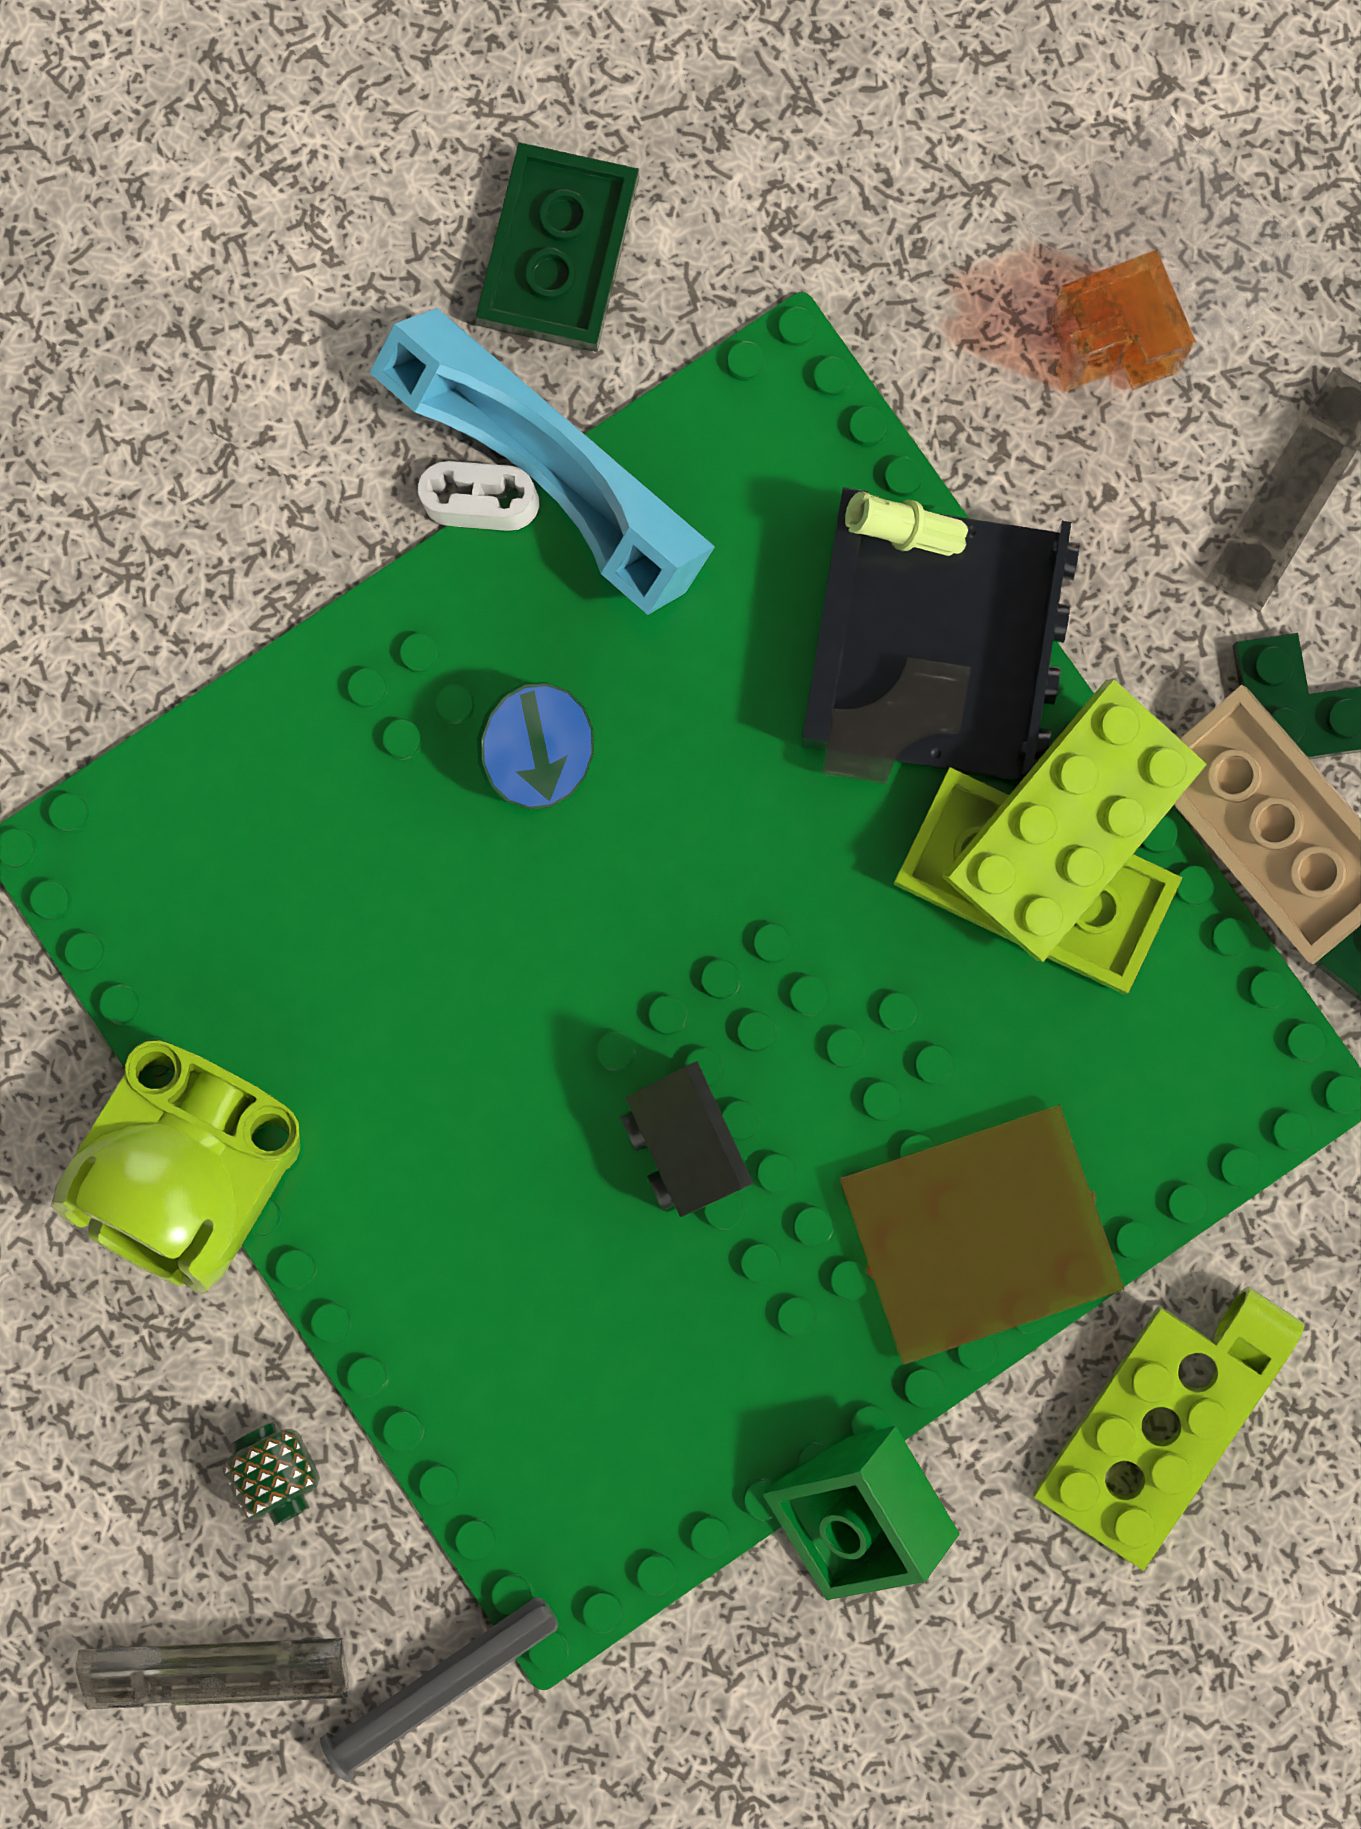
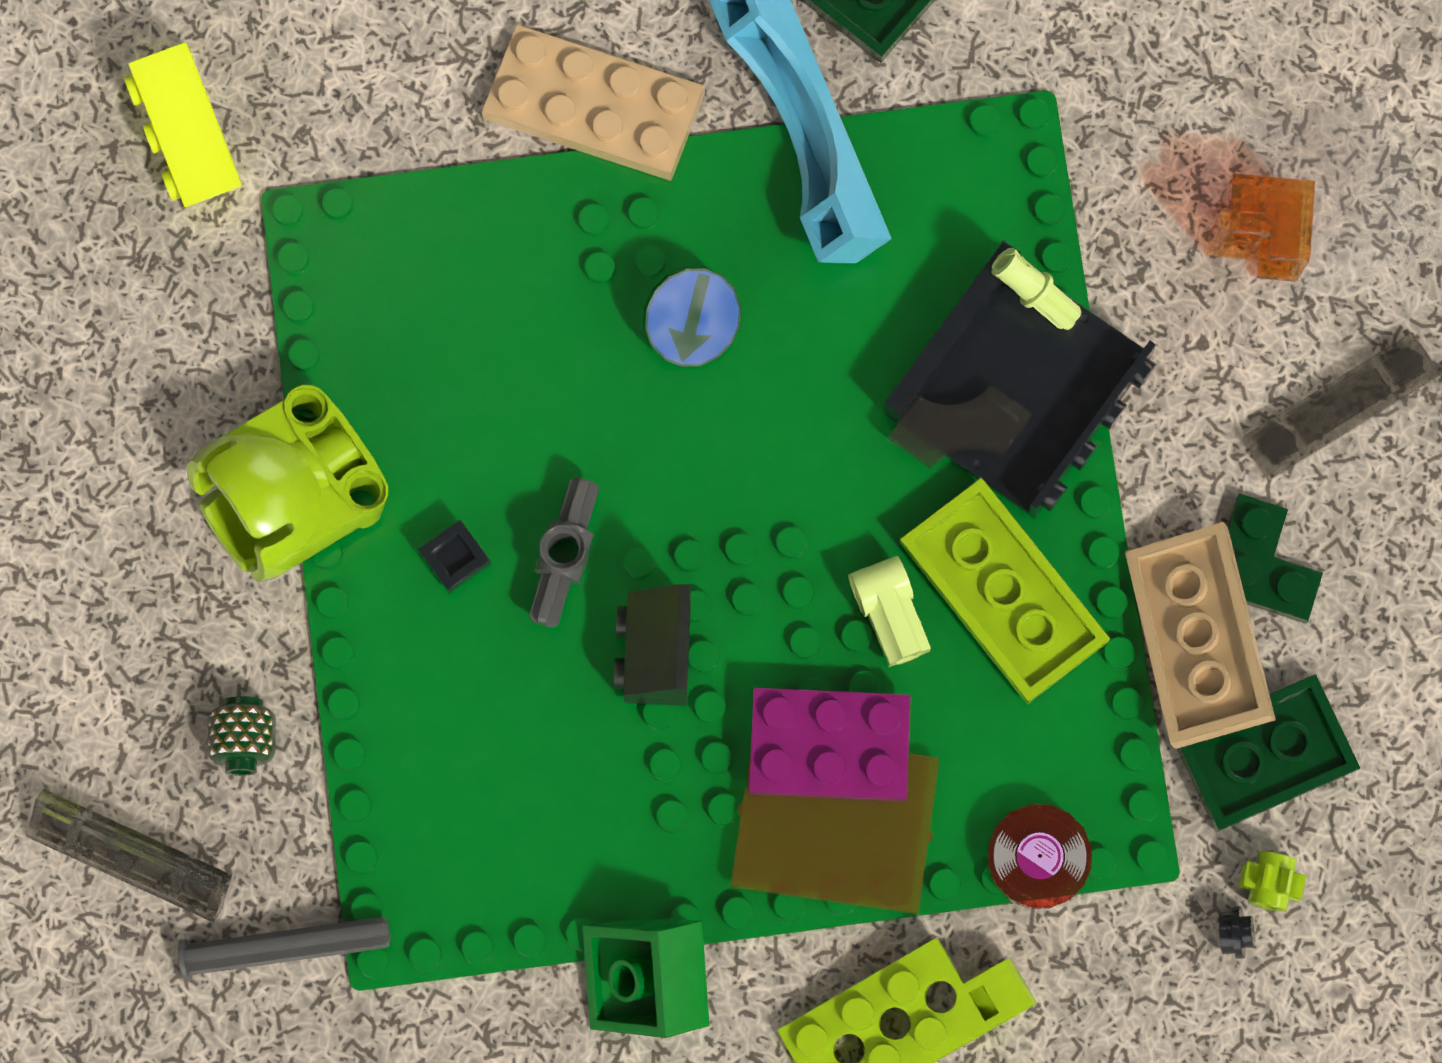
camera: 25 degrees right, 5 degrees down
white beam [418,461,539,531] -> none
lime plate [942,679,1207,962] -> none
none -> black plate [418,520,491,594]
none -> tan plate [482,25,705,181]
none -> dark grey axle [529,478,599,627]
none -> magenta plate [749,688,911,802]
none -> yellowish green piece [848,556,931,667]
none -> clear red tile [987,804,1092,909]

